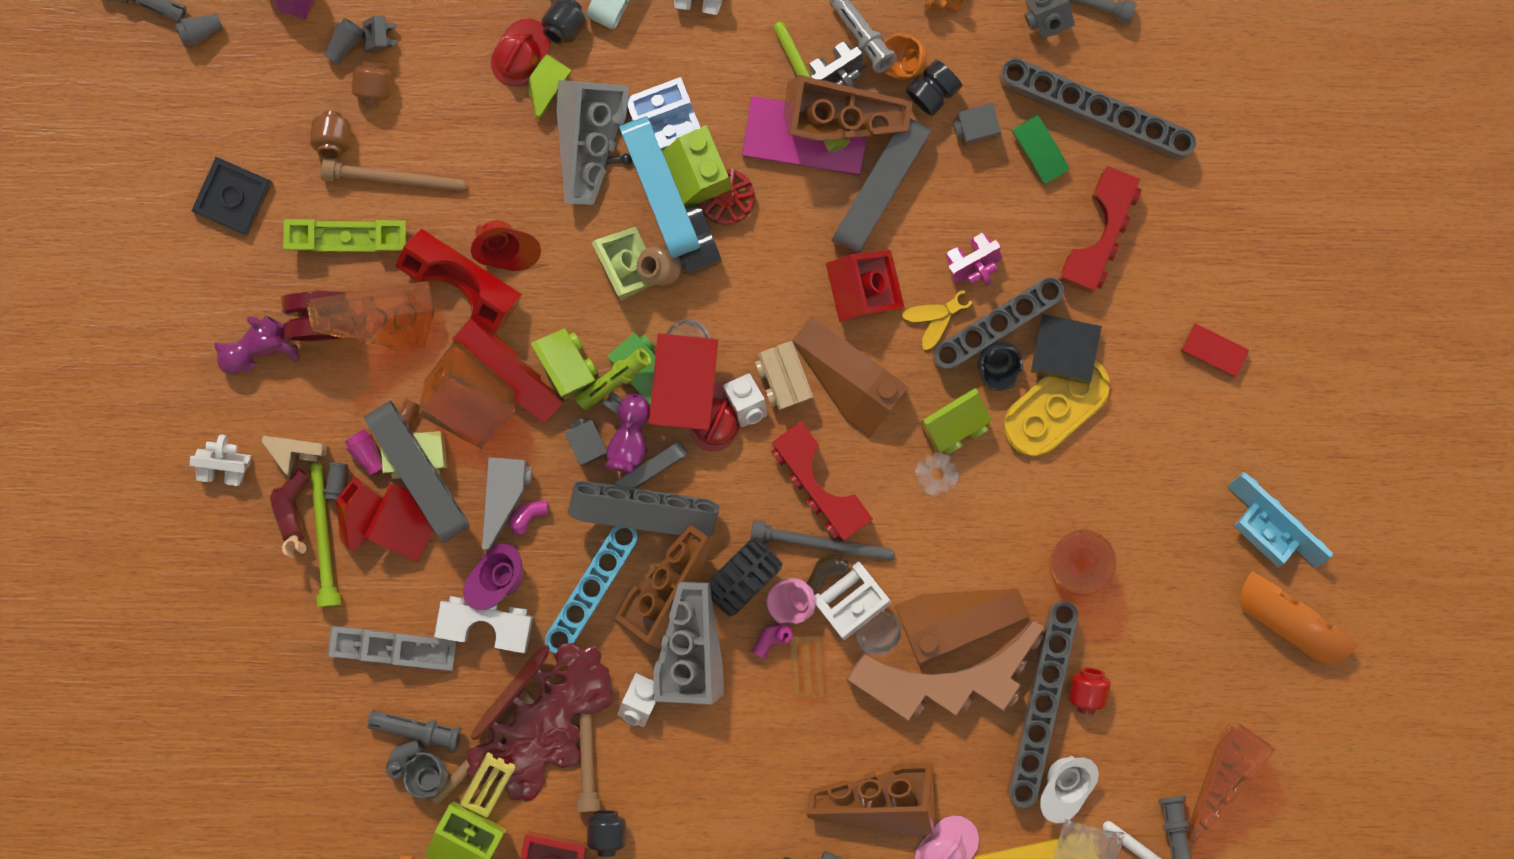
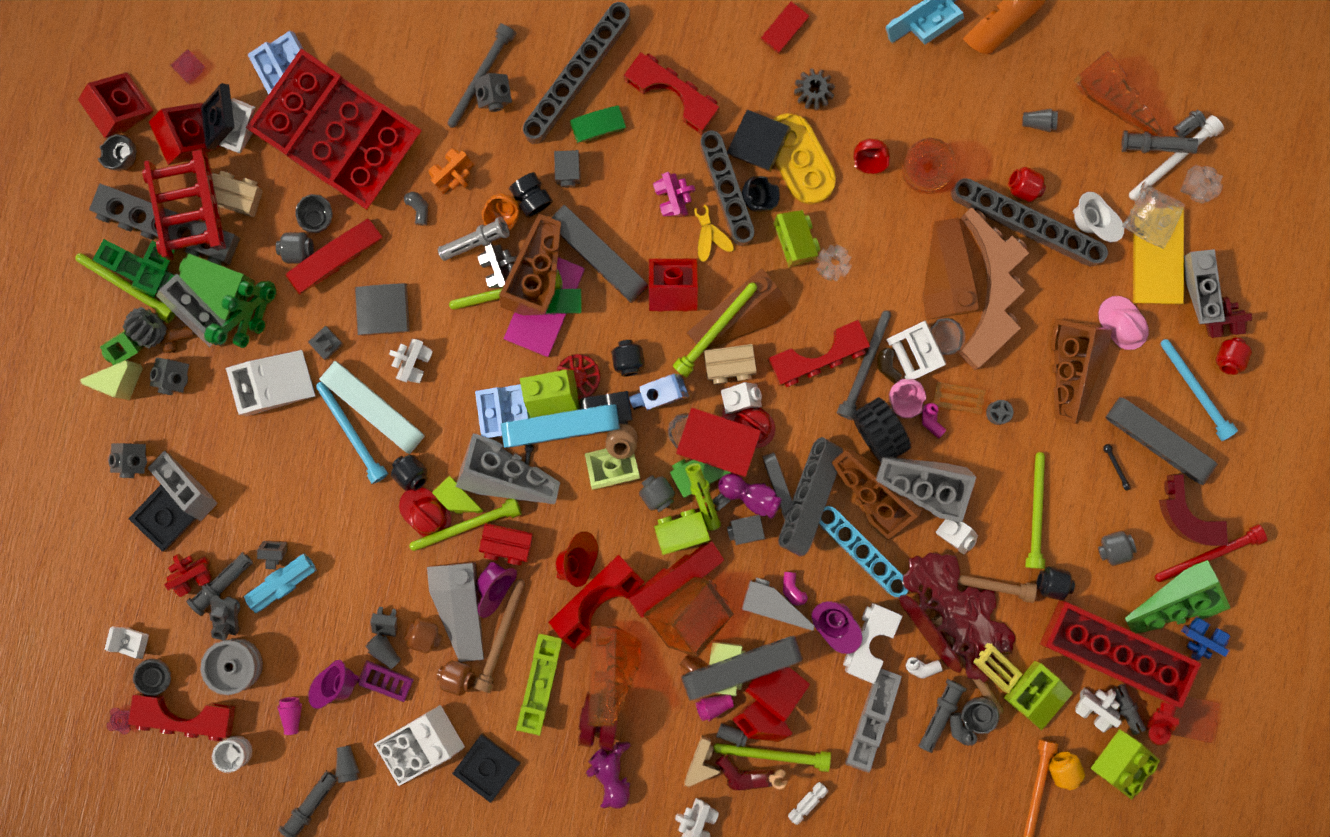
camera: 75 degrees left, 0 degrees up
none -> magenta slope [358,660,414,702]
none -> white slope [374,705,465,786]
none -> lime piece [409,499,522,551]
none -> light grey wedge [427,562,484,662]
none -> magenta piece [477,562,517,618]
none -> red brick [479,523,534,566]
none -> green slope [545,289,581,315]
none -> black head [611,340,645,377]
none -> torso [630,374,689,410]
none -> dark grey head [639,475,675,512]
none -> lime piece [673,283,757,377]
none -> white axle [788,782,828,825]
none -> dark grey gear [794,68,835,110]
none -> red hair [853,138,890,174]
none -> white arm [906,657,943,679]
none -> dark grey wheel [986,400,1013,425]
none -> dark grey cone [1022,108,1058,132]
none -> lime piece [1025,452,1046,569]

